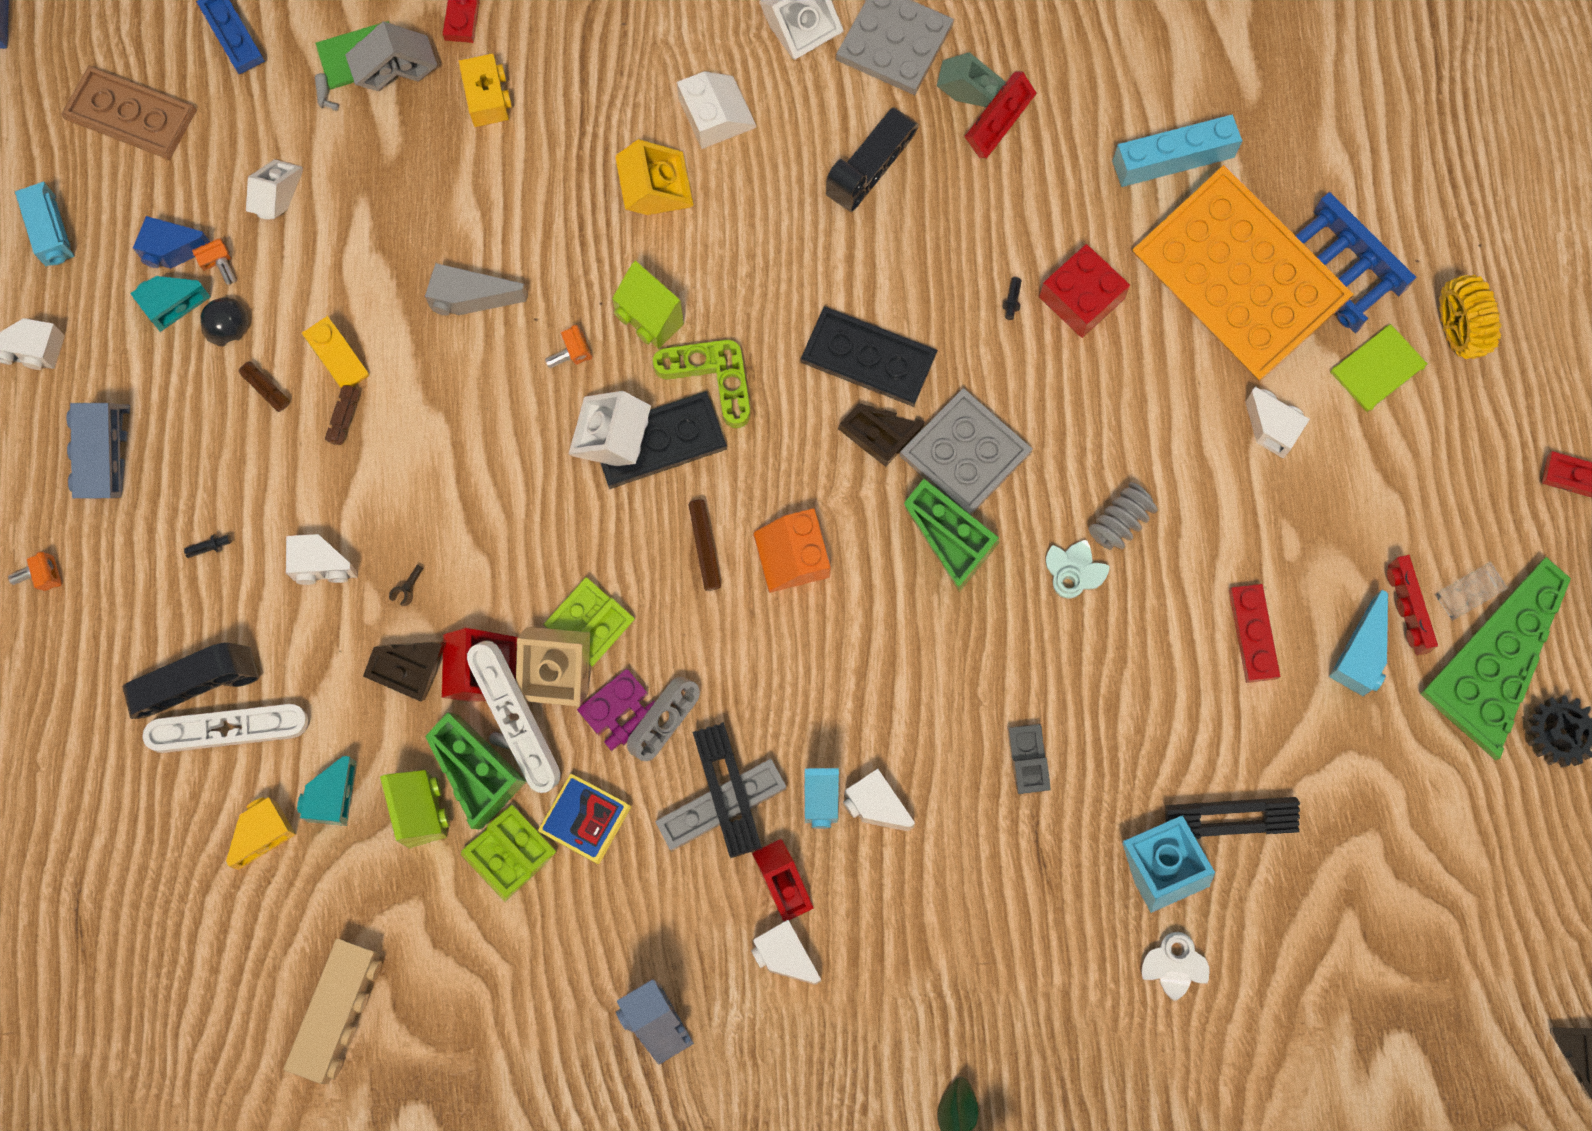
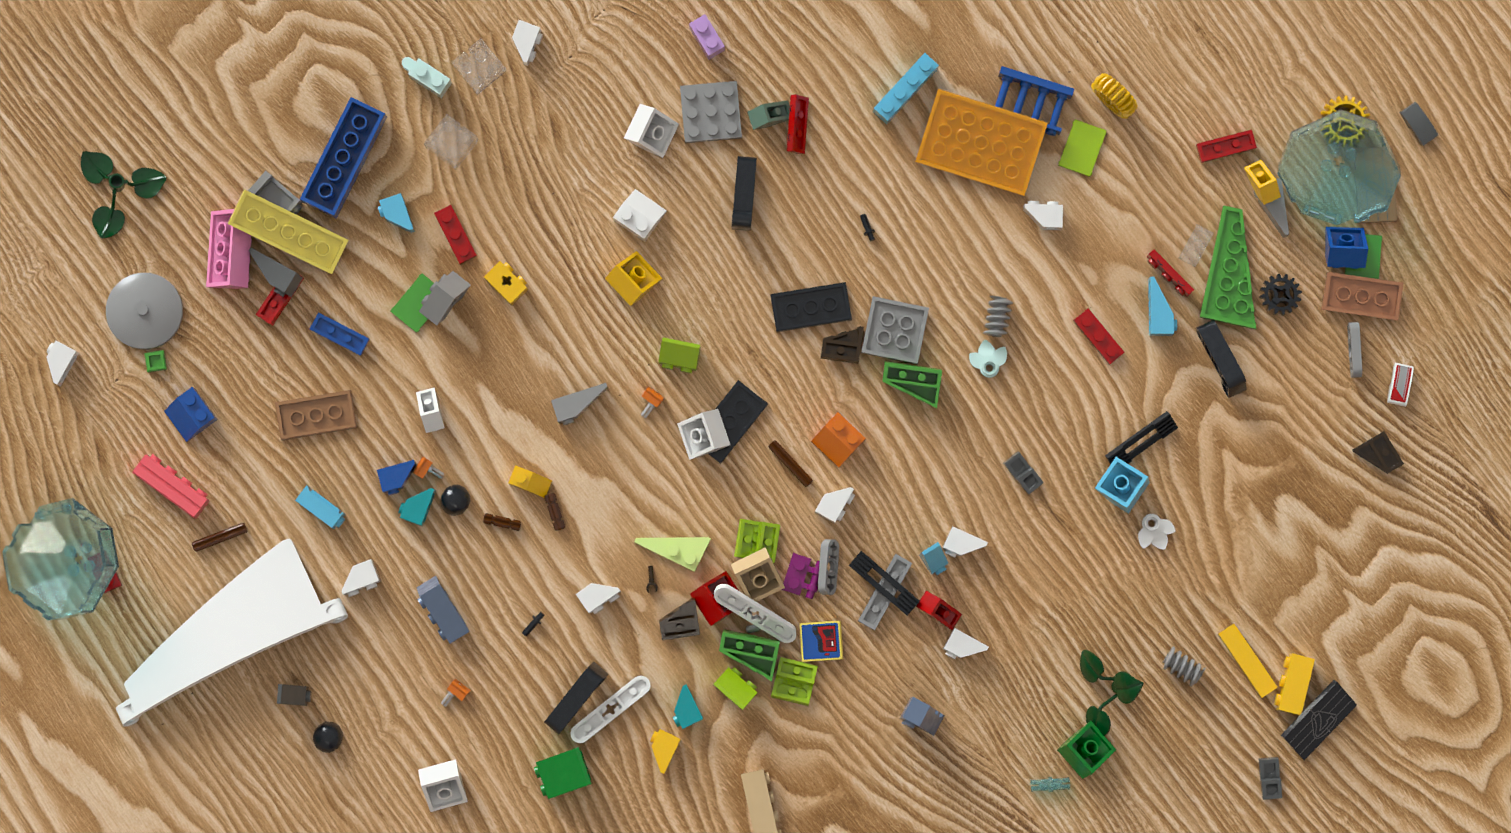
camera: 35 degrees left, 10 degrees up
light grey piece [314,73,339,111] -> none
lime beam [653,340,750,428] -> none
red brick [1039,244,1130,338] -> none
none -> green slope [534,747,593,799]
none -> yellowish green wing [634,537,711,572]
none -> white slope [815,487,855,524]
none -> black beam [1196,320,1247,398]

